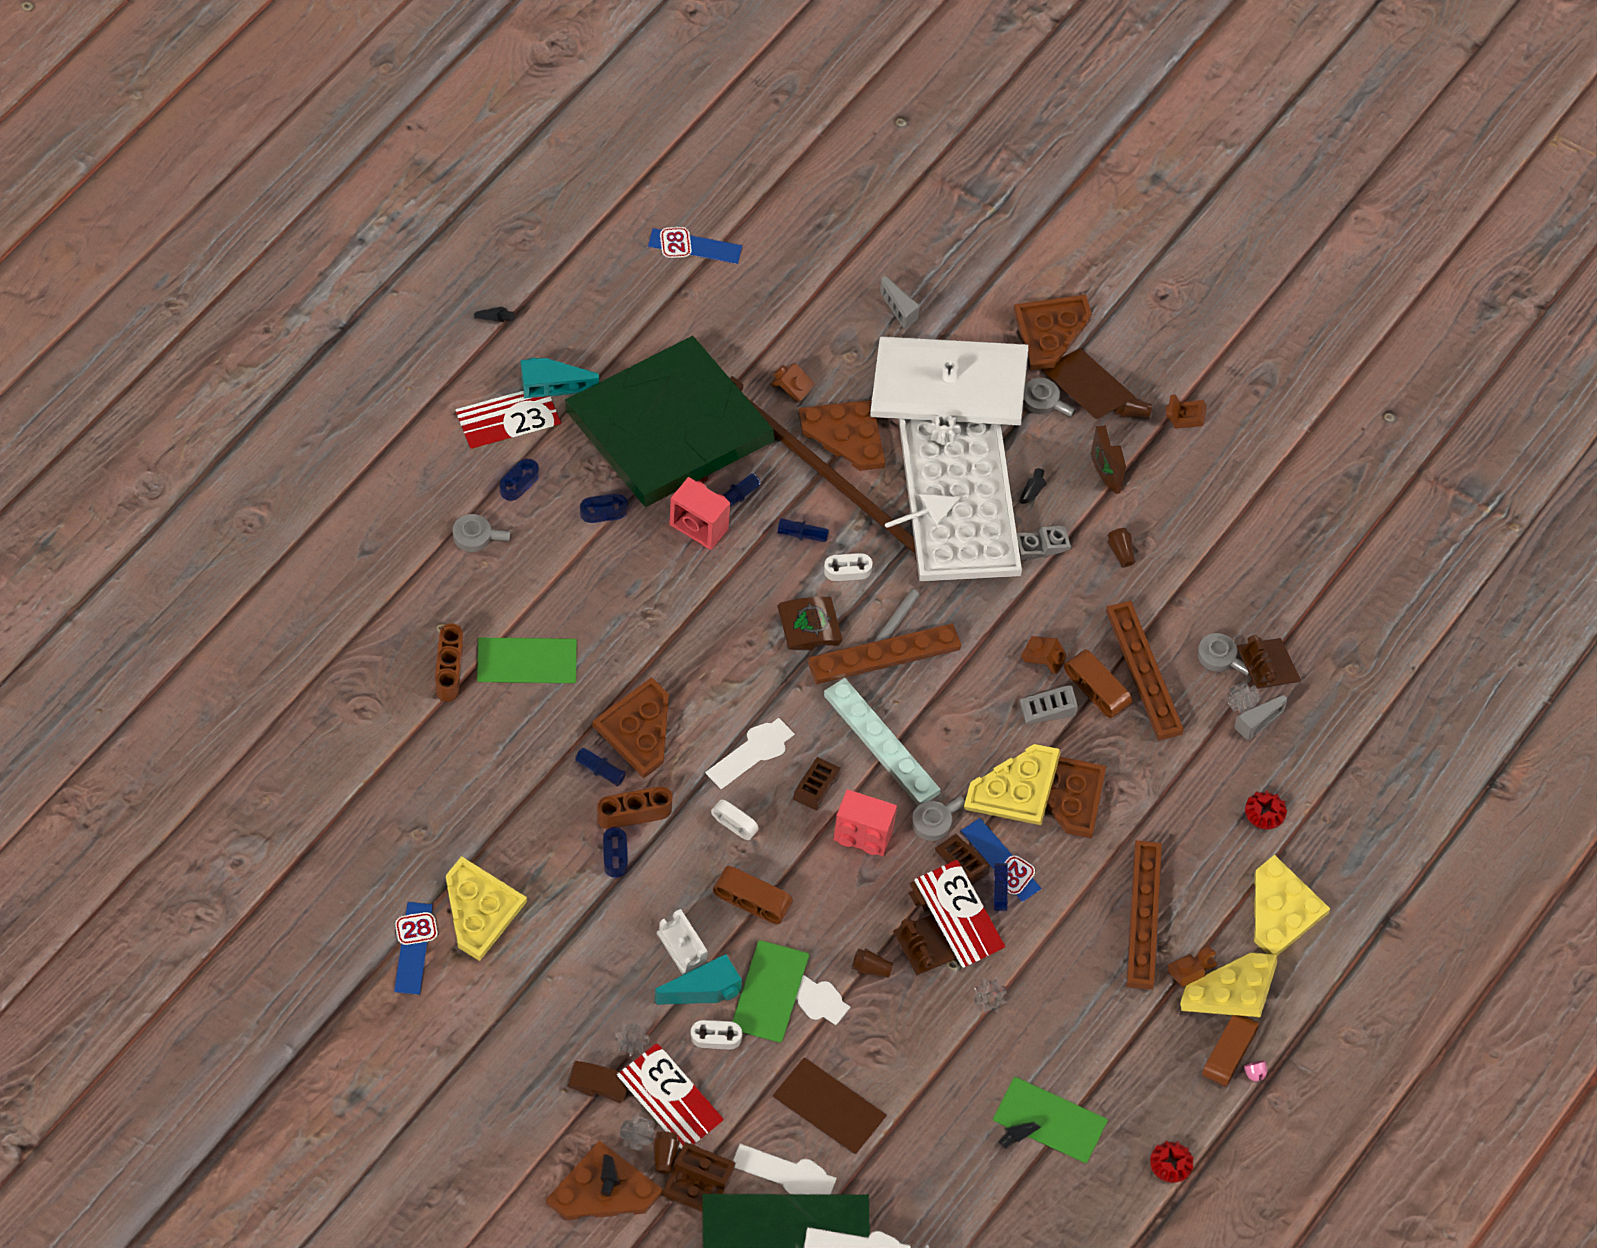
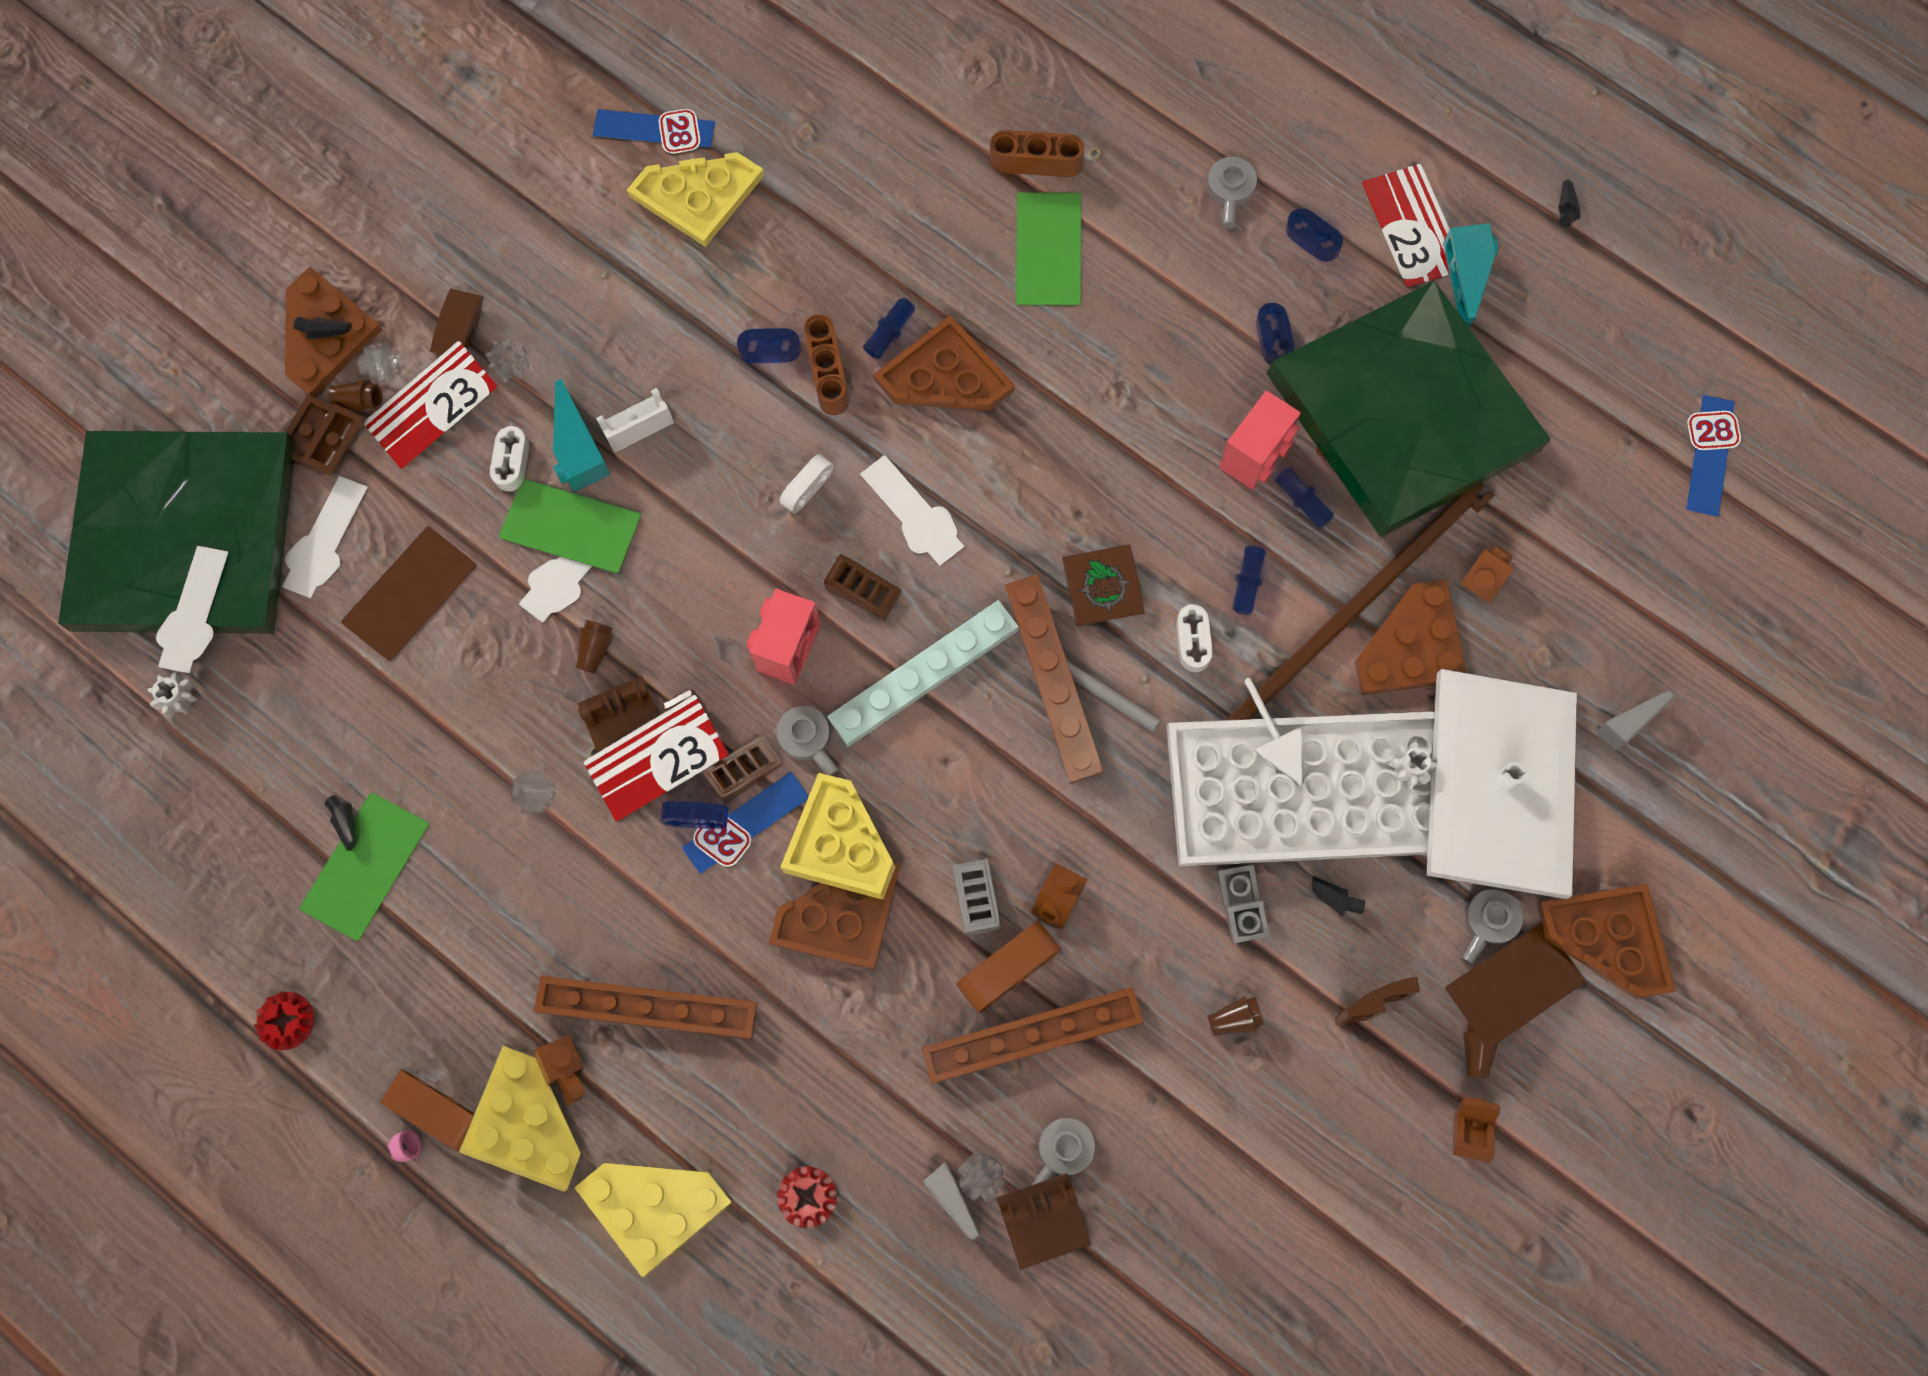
camera: 100 degrees right, 15 degrees up
dark orange beam [713,866,793,924] -> none

